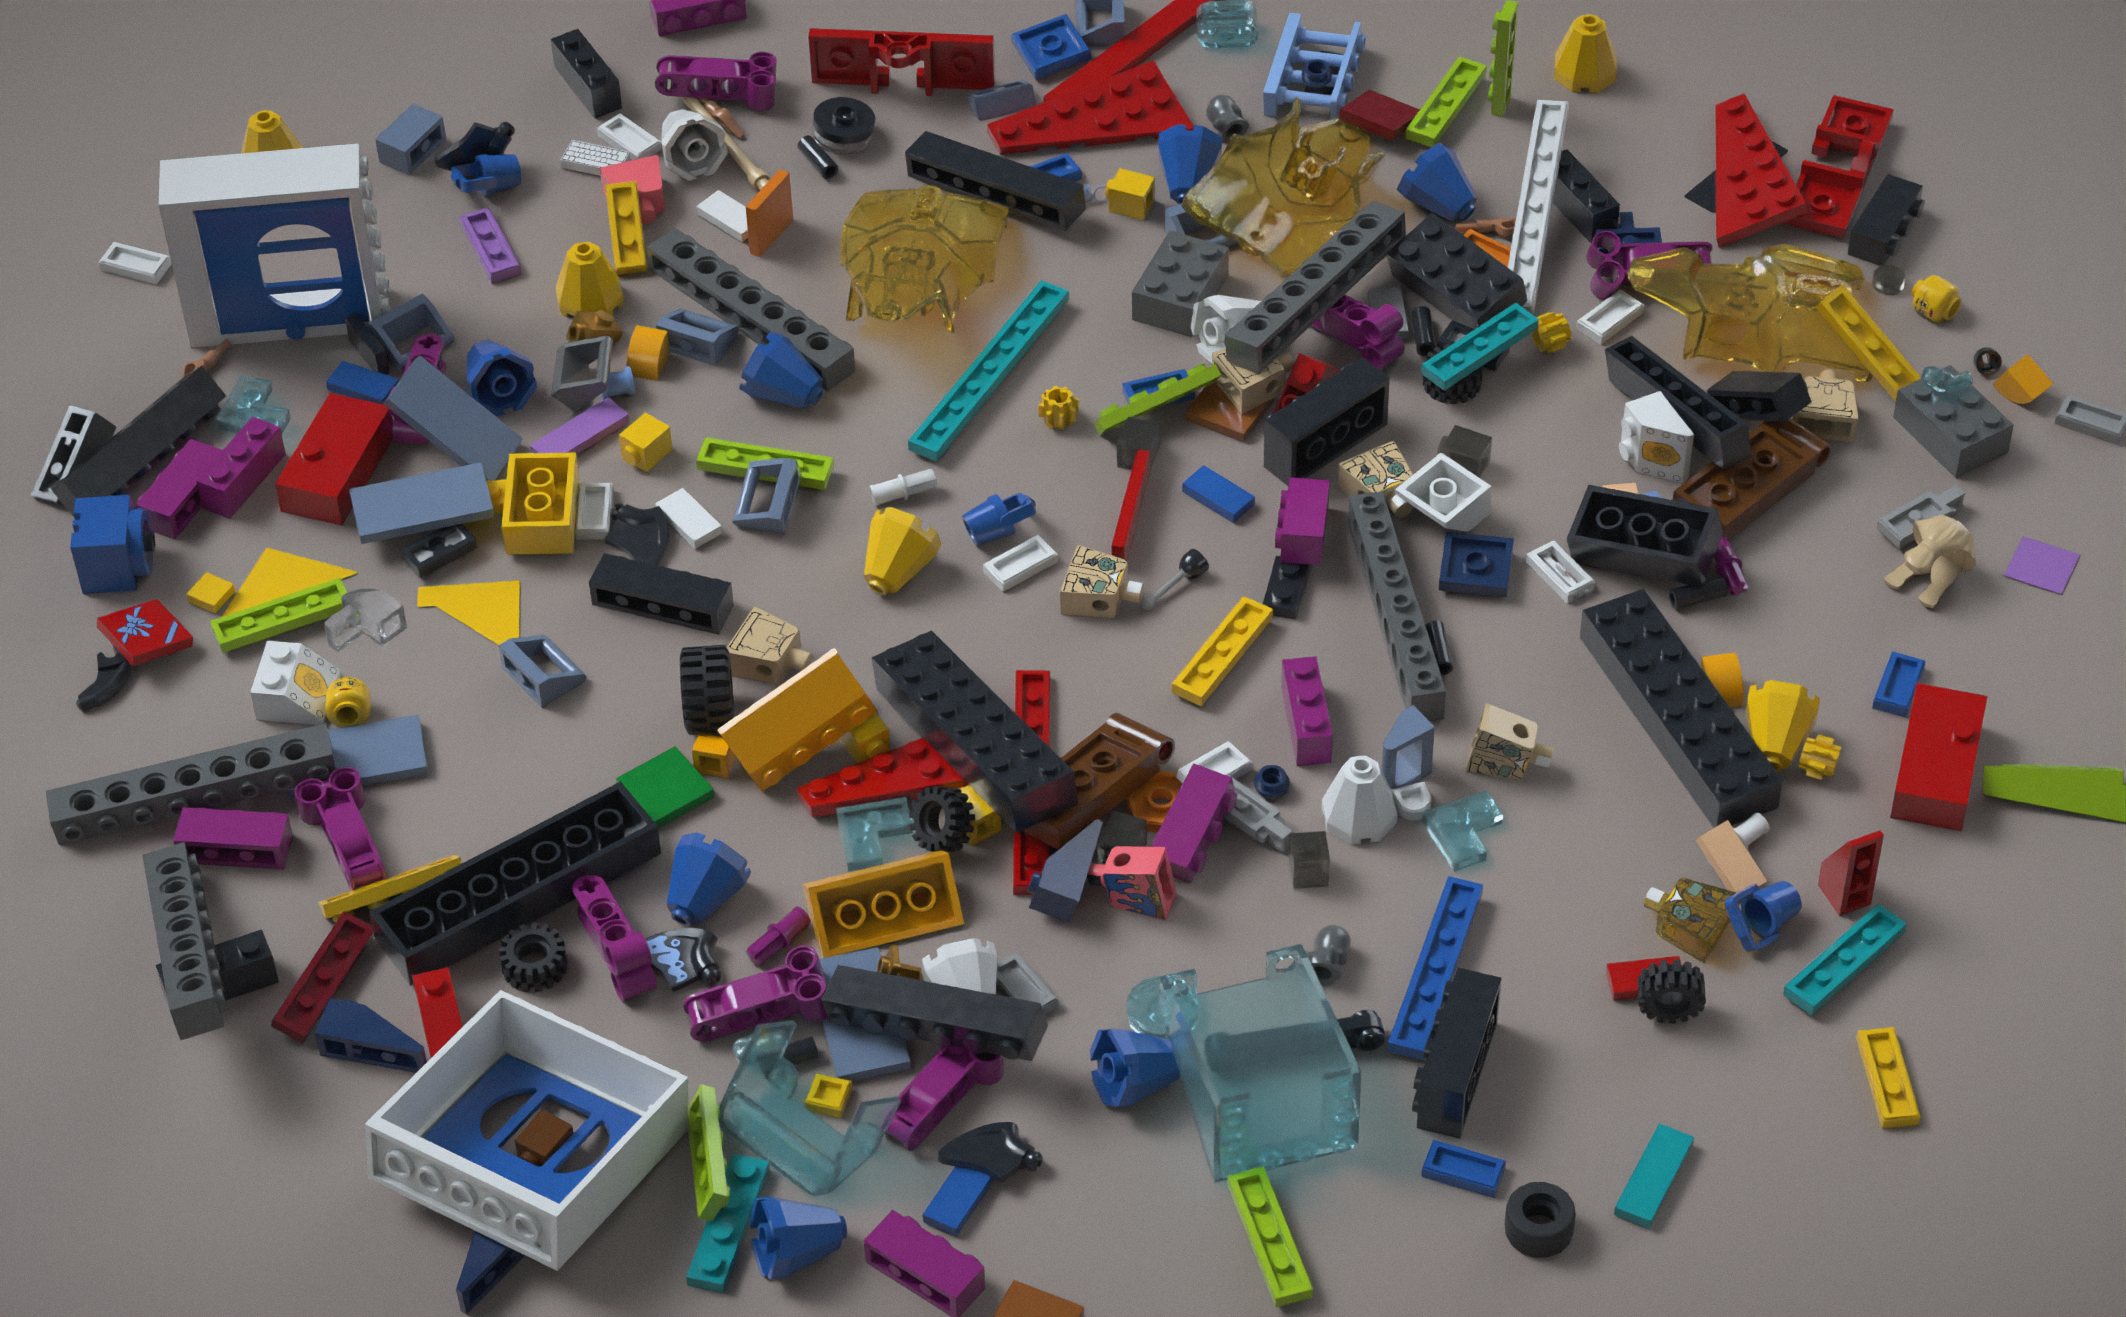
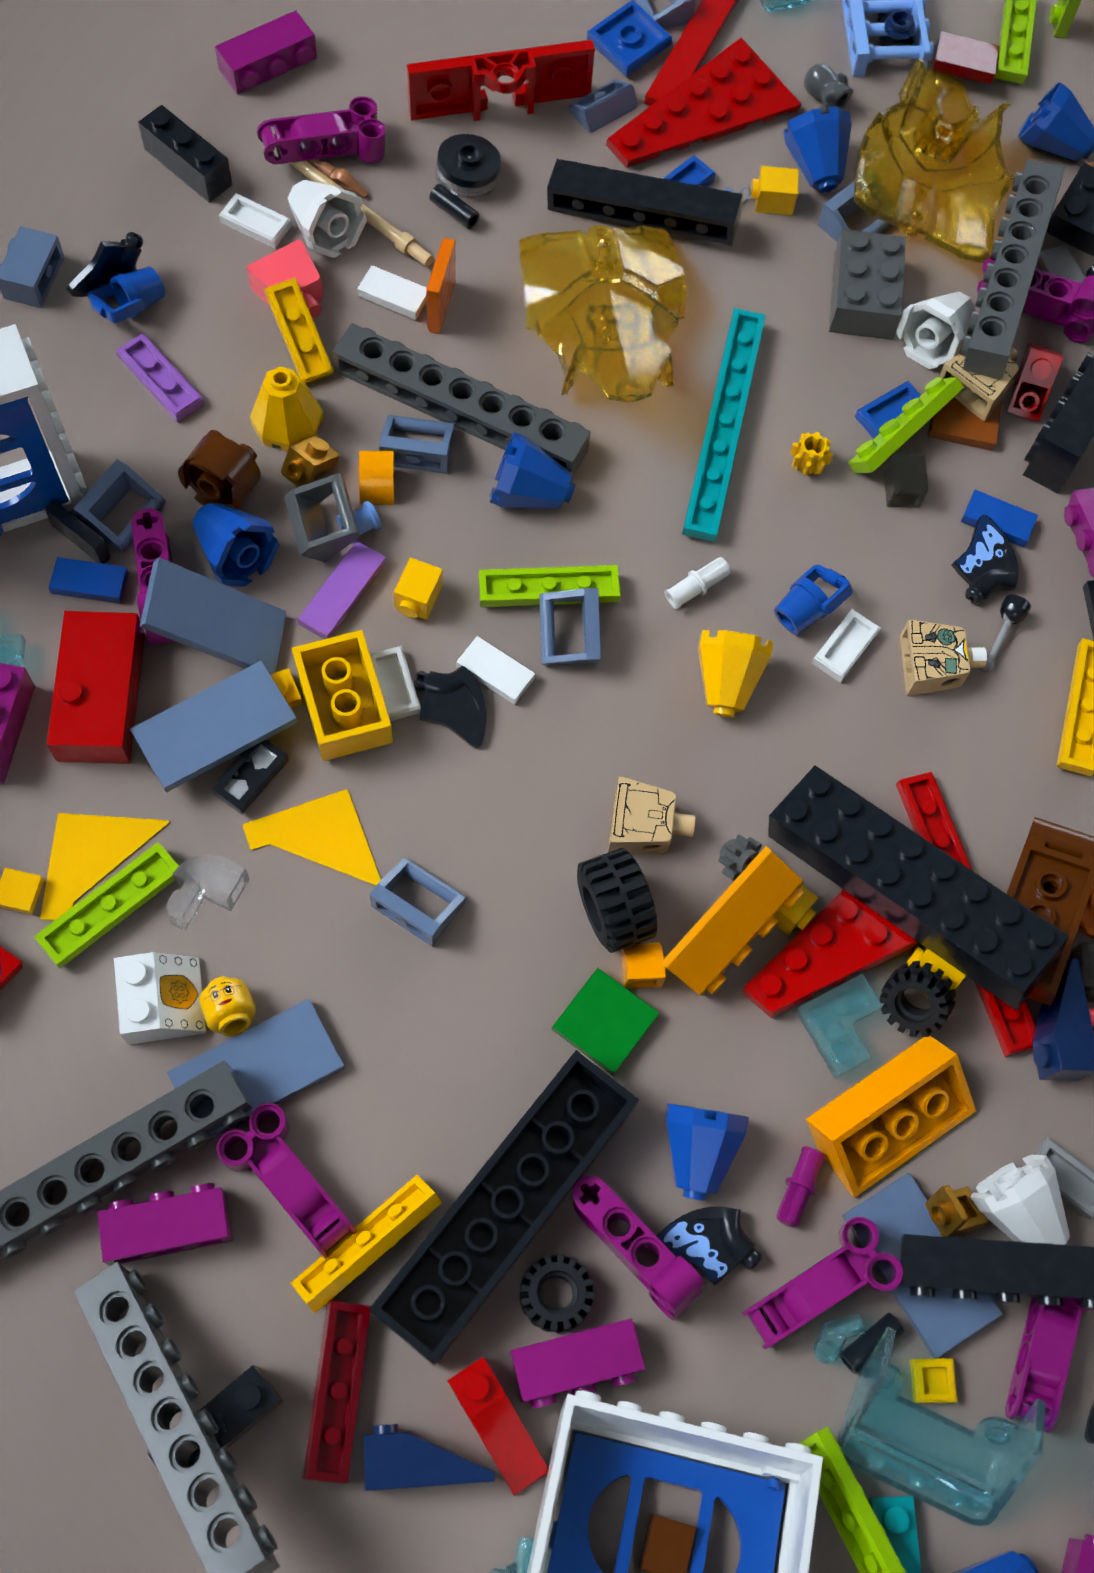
camera: 25 degrees left, 20 degrees up
white tile [561,140,631,176] -> none
black brick [589,553,734,635] -> none
red tile [1111,449,1150,562] -> none
none -> reddish brown brick [178,430,261,510]
none -> magenta brick [510,1318,645,1409]
none -> black arm [951,515,1019,604]

